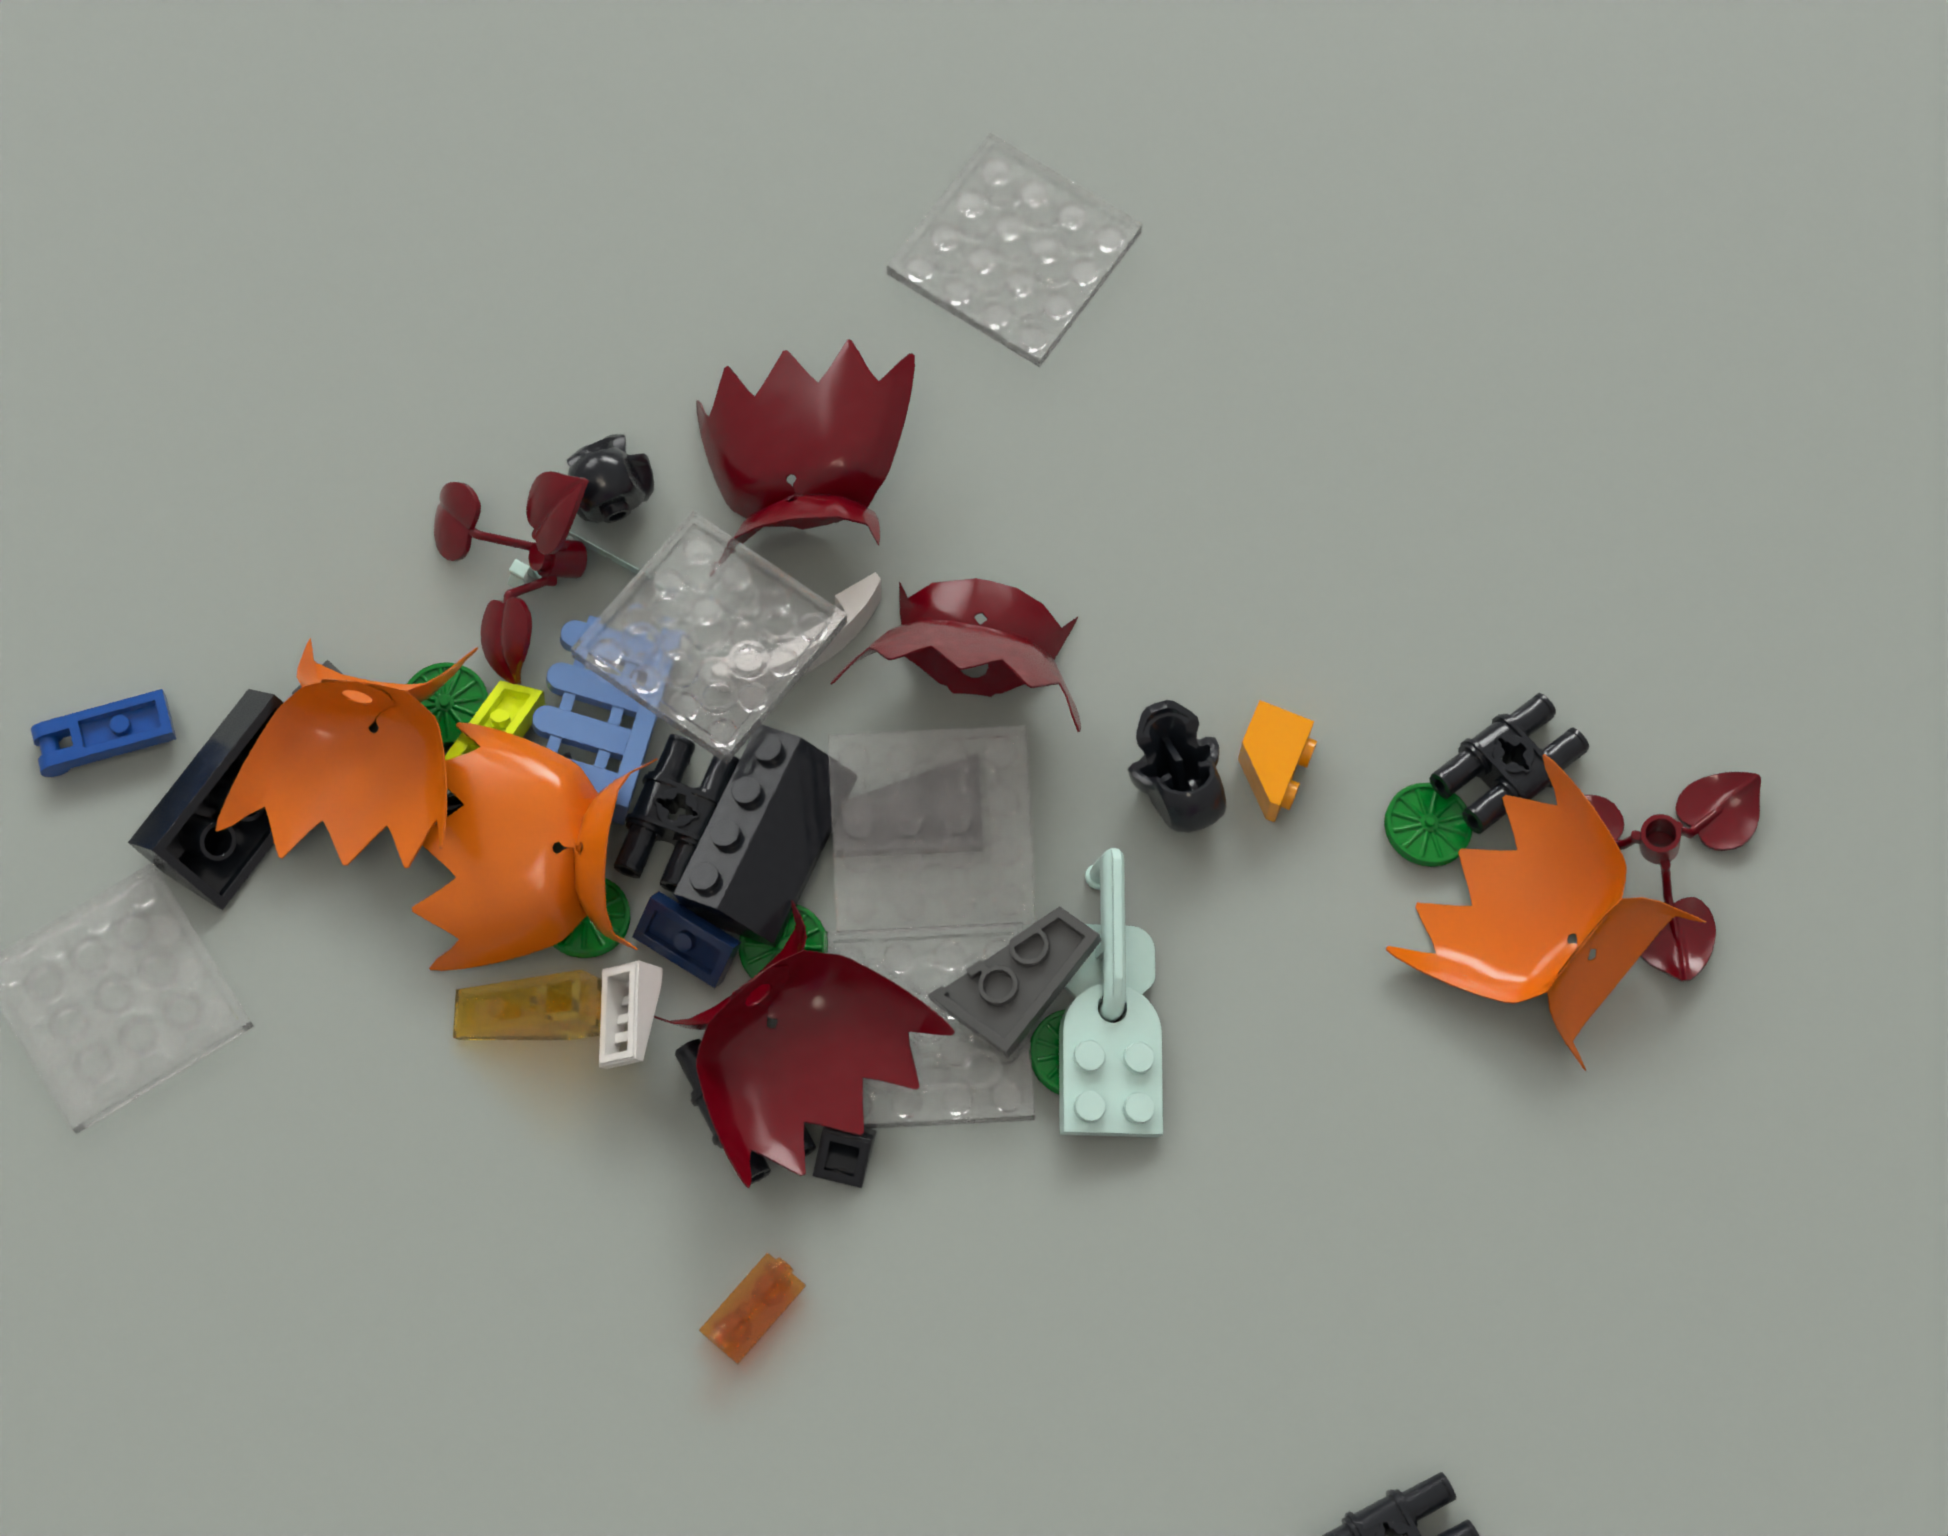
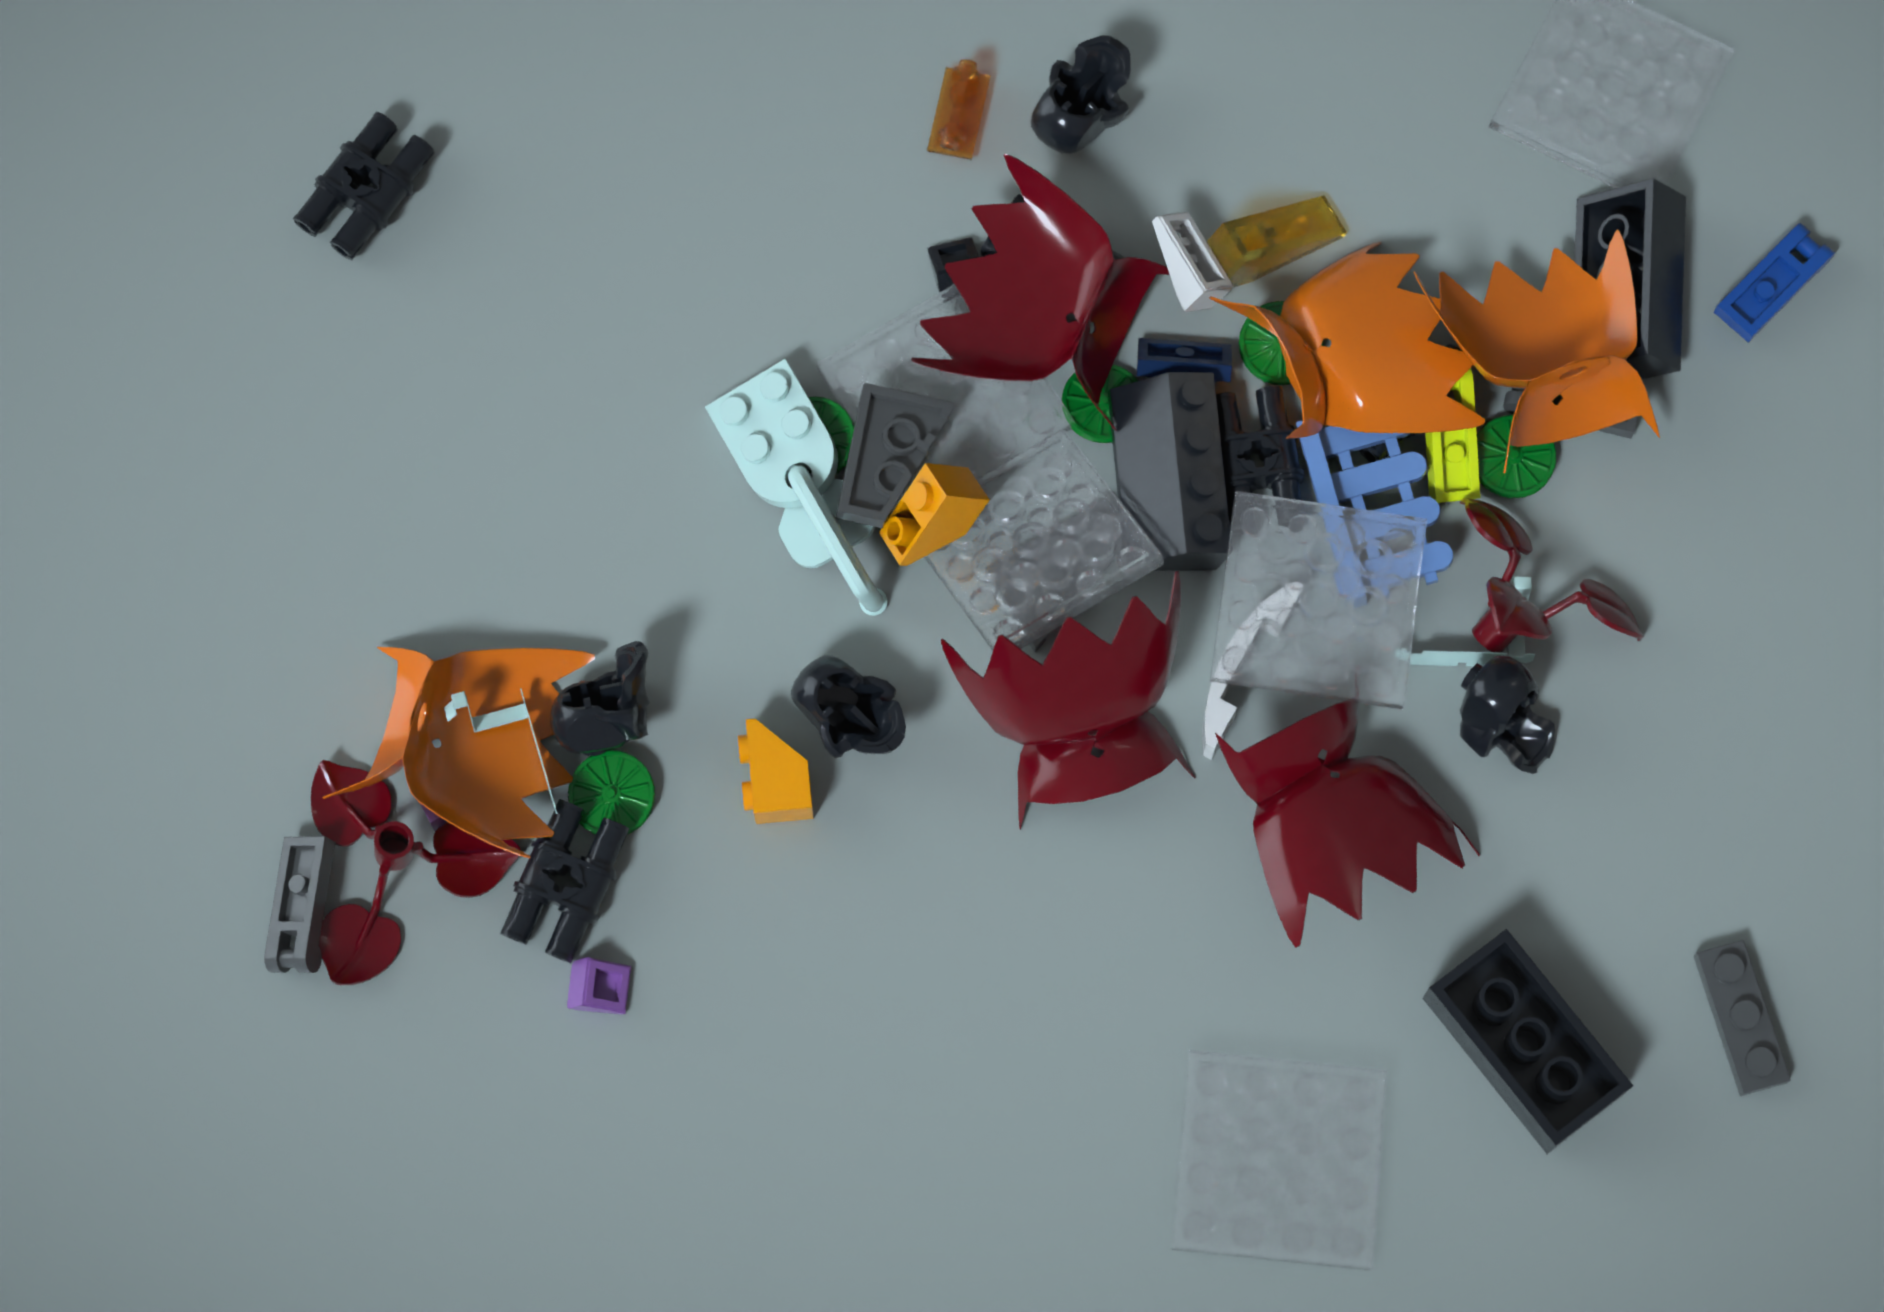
camera: 155 degrees right, 5 degrees up
none -> dark grey plate [264,836,335,973]
none -> light aqua piece [444,688,557,814]
none -> black head [550,641,650,756]
none -> medium lavender slope [567,957,631,1015]
none -> light orange slope [879,463,990,566]
none -> black head [1030,35,1131,154]
none -> black brick [1423,929,1633,1154]
none -> dark grey plate [1693,940,1791,1096]

